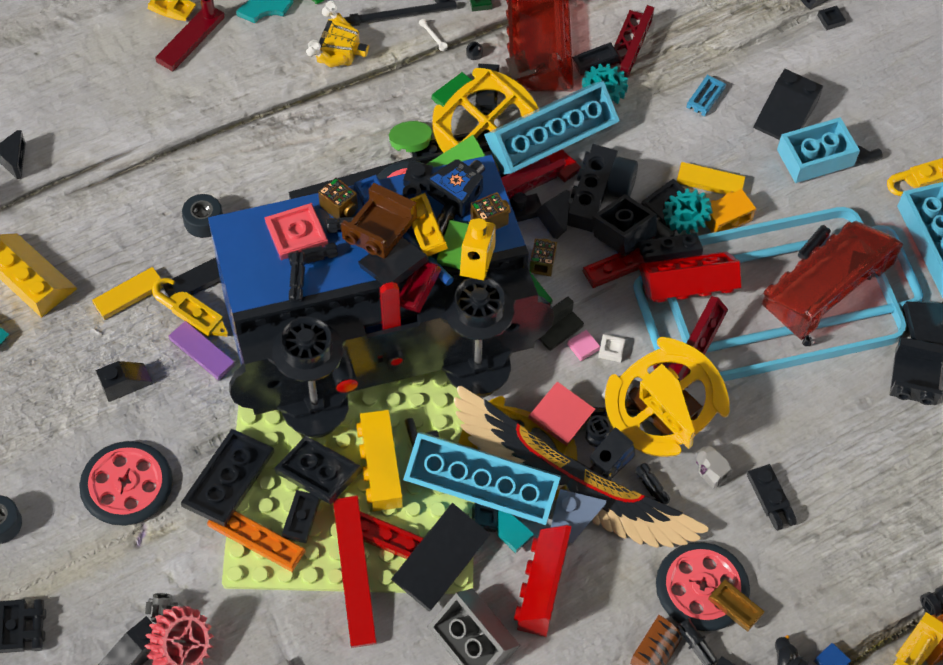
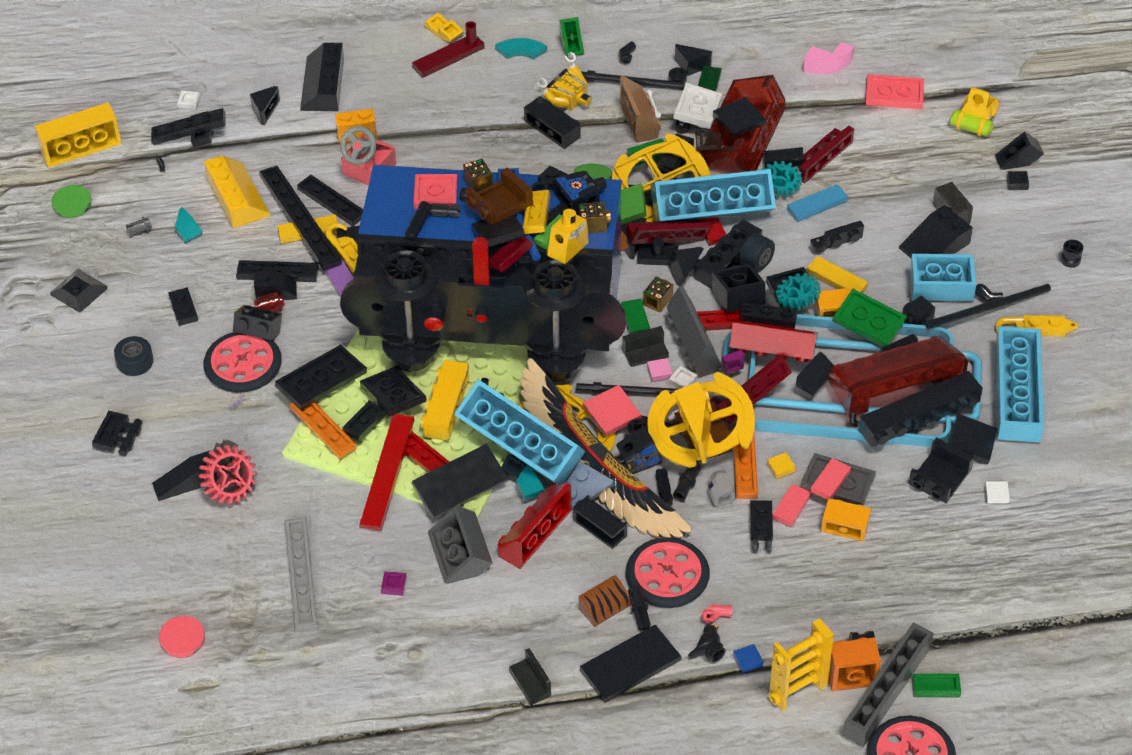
camera: 25 degrees right, 10 degrees down
dark azure tile [686,75,726,117] -> none
pearl gold tile [708,579,765,632] -> none
none -> black plate [168,287,199,326]
none -> black brick [233,305,282,340]
none -> black tile [236,260,319,282]
none -> clear red brick [253,292,285,312]
none -> black tile [259,165,342,271]
none -> black tile [297,174,363,226]
none -> black slope [300,42,344,111]
none -> light orange brick [335,108,377,143]
none -> piece [340,126,396,185]
none -> black brick [524,96,581,149]
none -> black window [573,495,627,549]
none -> black bar [576,382,678,396]
none -> medium nougat slope [620,76,661,143]
none -> dark grey slope [667,285,722,378]
none -> white plate [673,83,722,129]
none -> black pin [673,462,702,501]
none -> coral arm [701,604,732,624]
none -> black tile [713,97,766,138]
none -> magenta tile [721,350,744,375]
none -> orange tile [733,426,758,499]
none -> yellow tile [767,452,796,479]
none -> coral tile [773,484,811,527]
none -> dark azure tile [787,184,848,222]
none -> black slope [796,352,837,396]
none -> dark grey plate [800,453,876,506]
none -> black hinge [810,220,864,253]
none -> coral tile [811,458,851,500]
none -> light orange brick [821,498,871,542]
none -> green tile [832,288,907,347]
none -> black brick [858,371,983,447]
none -> black brick [903,295,936,325]
none -> black piece [925,284,1051,329]
none -> clear smoke brick [933,182,973,224]
none -> black wheel [1061,239,1084,268]

